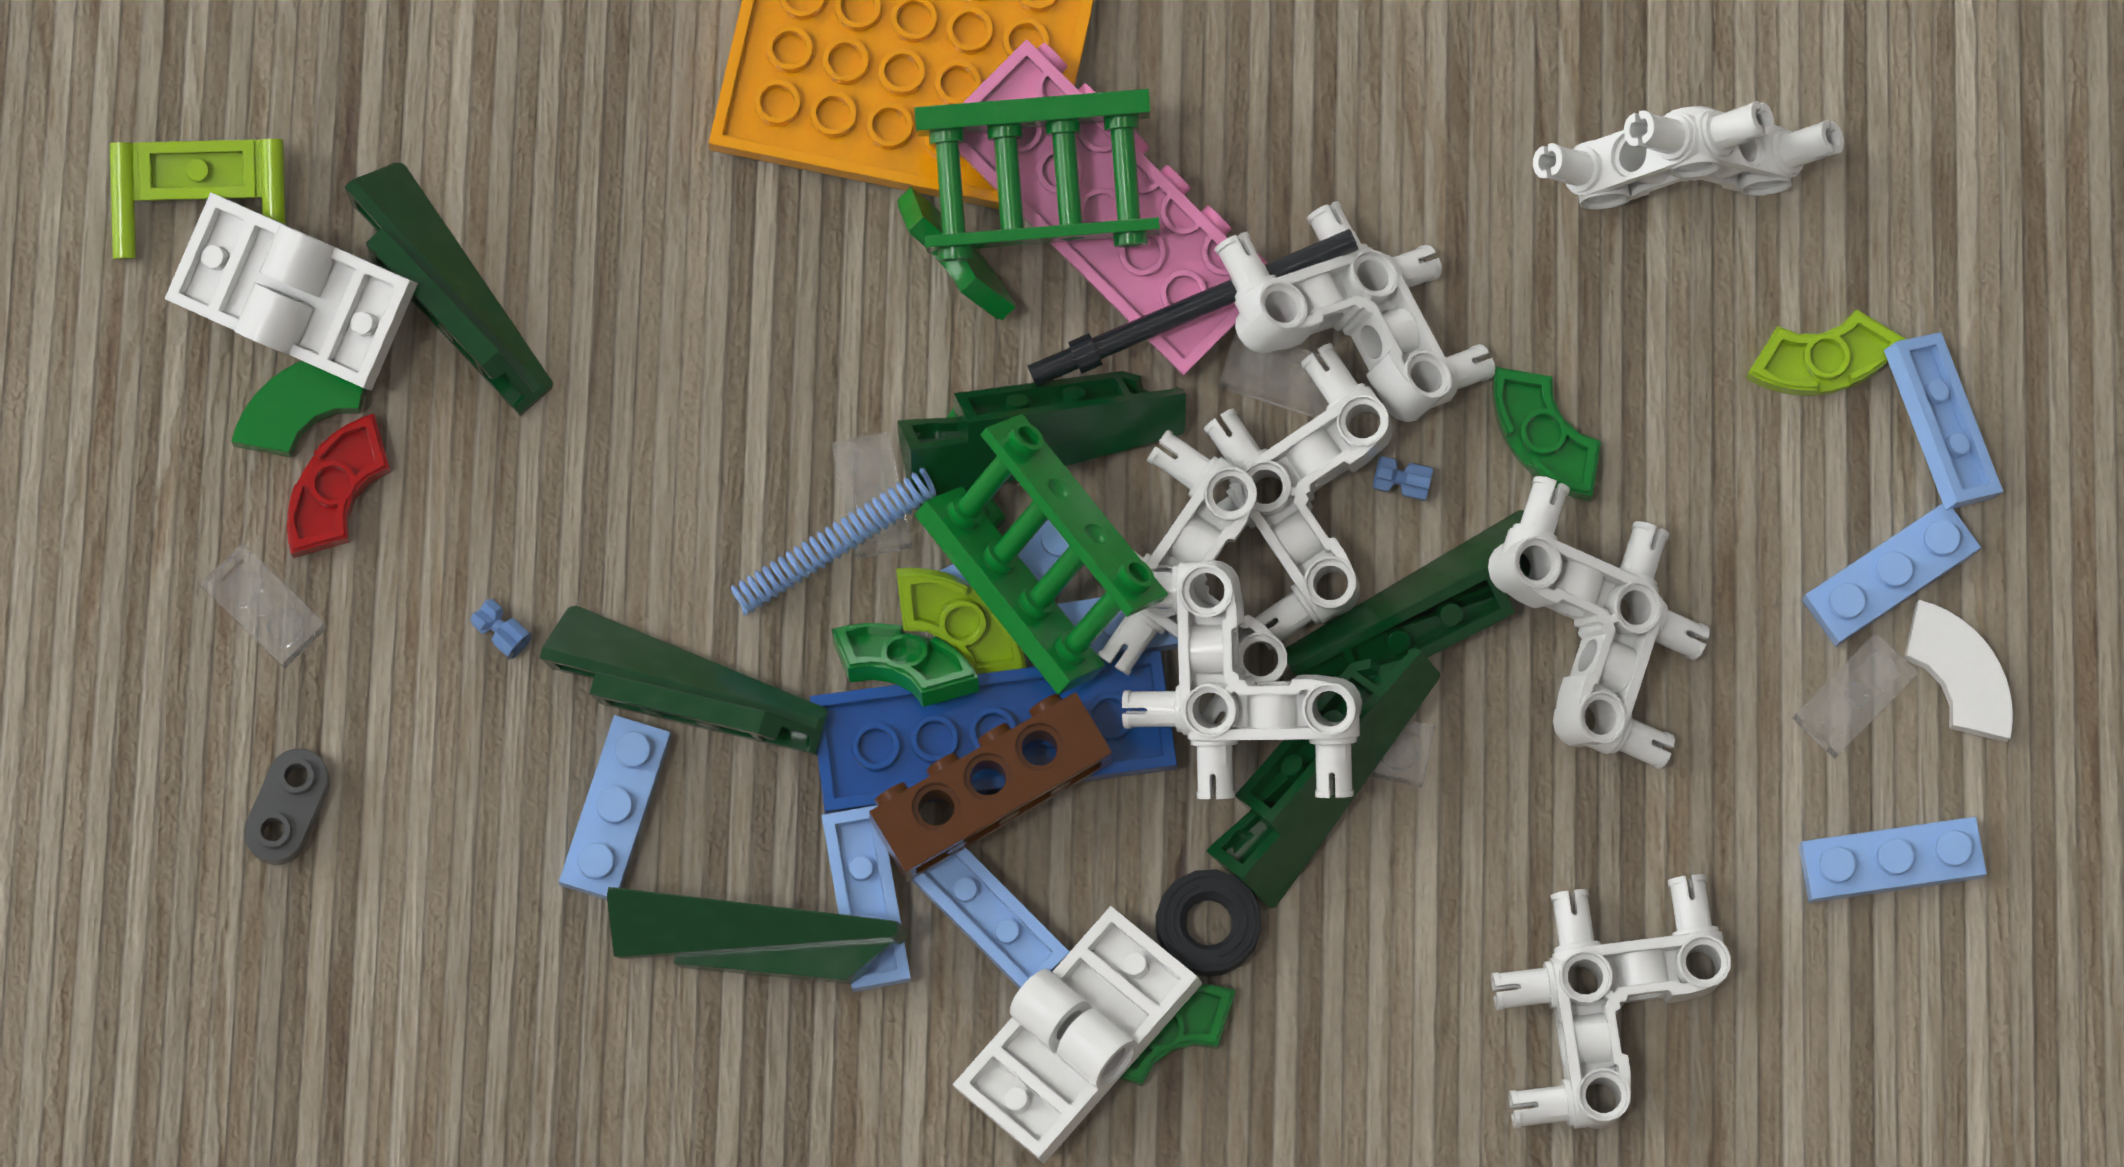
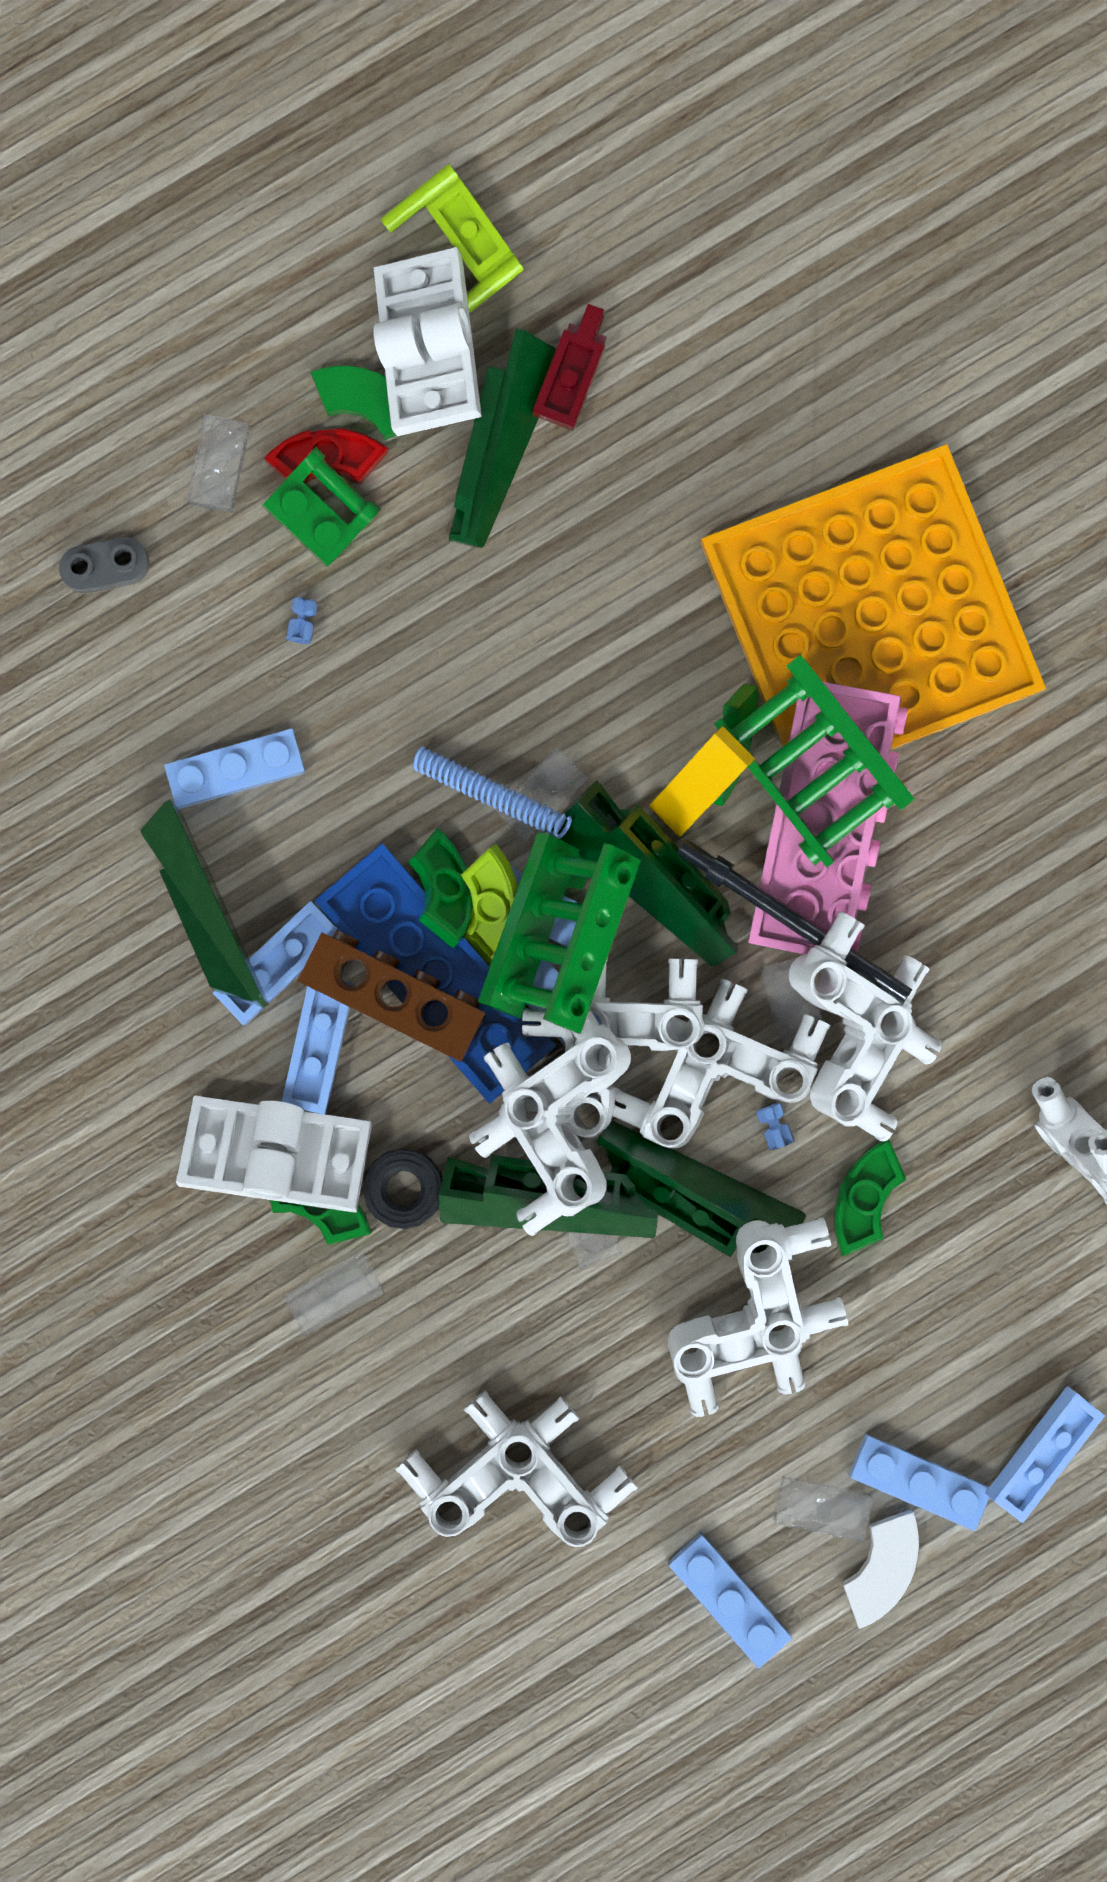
camera: 55 degrees right, 10 degrees up
dark green wedge [540,606,828,755] -> none
lime tile [1745,309,1906,396] -> none
none -> green plate [262,447,381,567]
none -> clear plate [283,1253,385,1336]
none -> dark red hinge [533,304,607,431]
none -> yellow tile [649,727,755,837]

